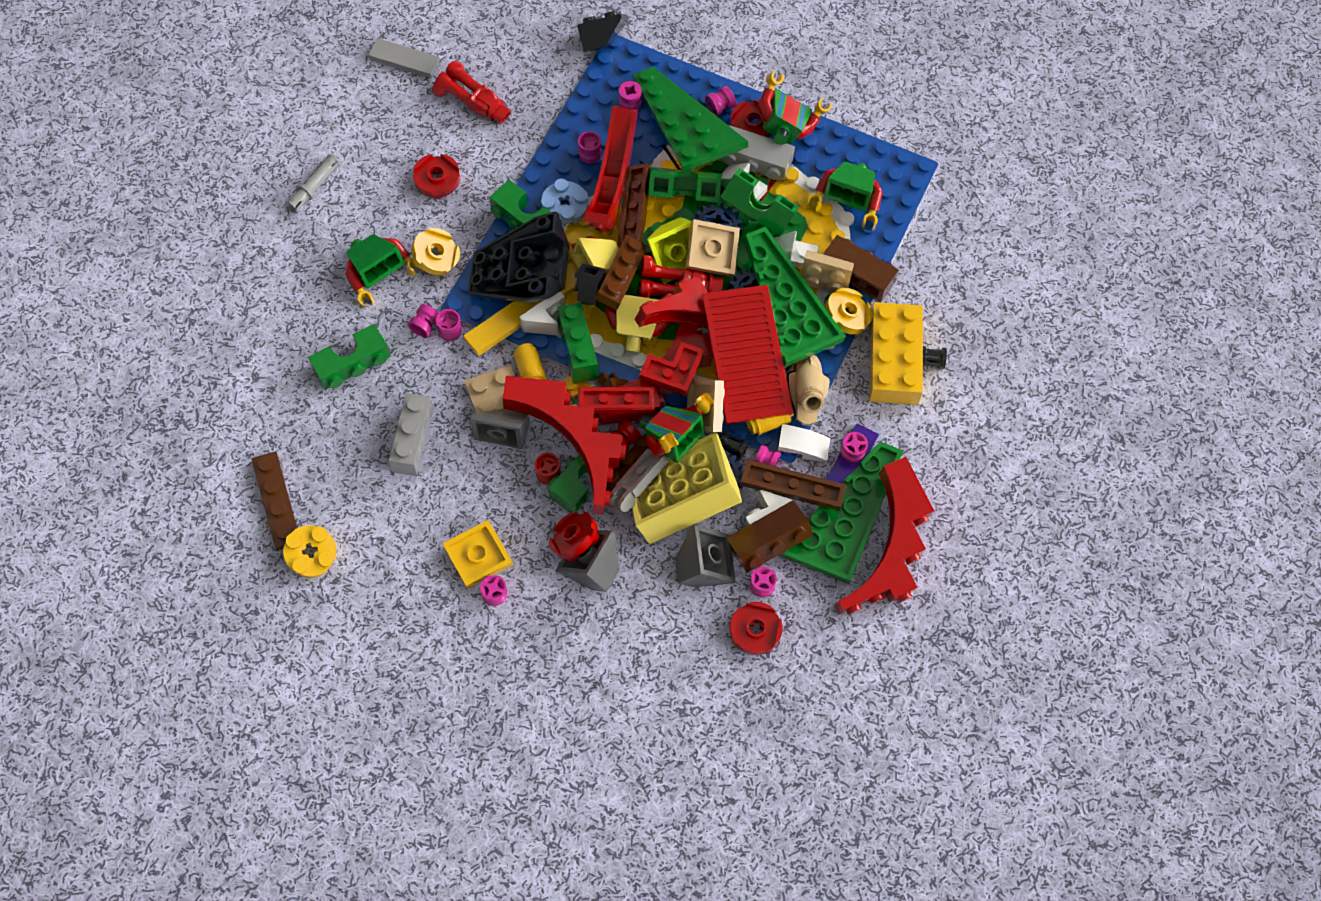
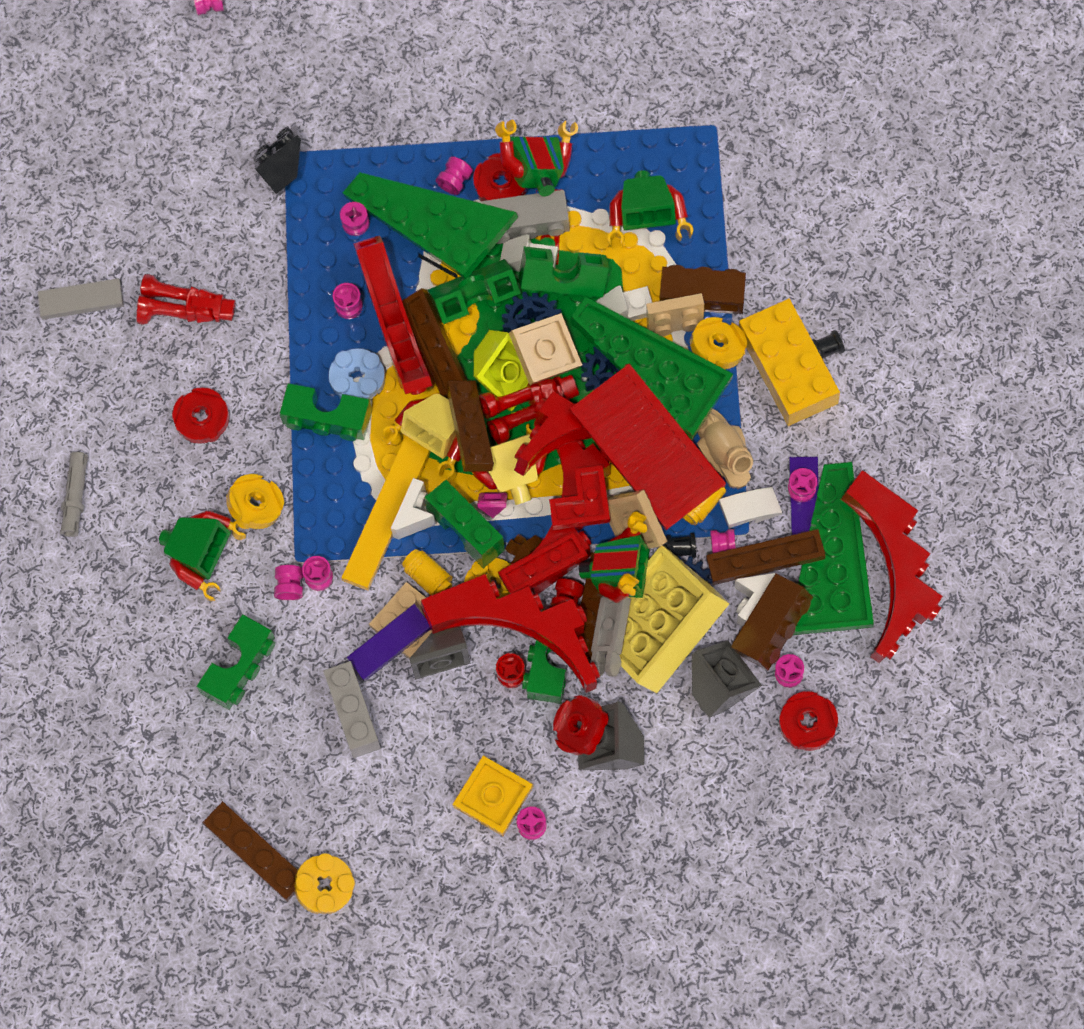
camera: 20 degrees left, 5 degrees up
black wedge [468,212,569,303] -> none
black brick [574,264,606,305] -> none
none -> dark purple tile [347,604,431,681]
none -> dark pink slope [477,493,507,518]

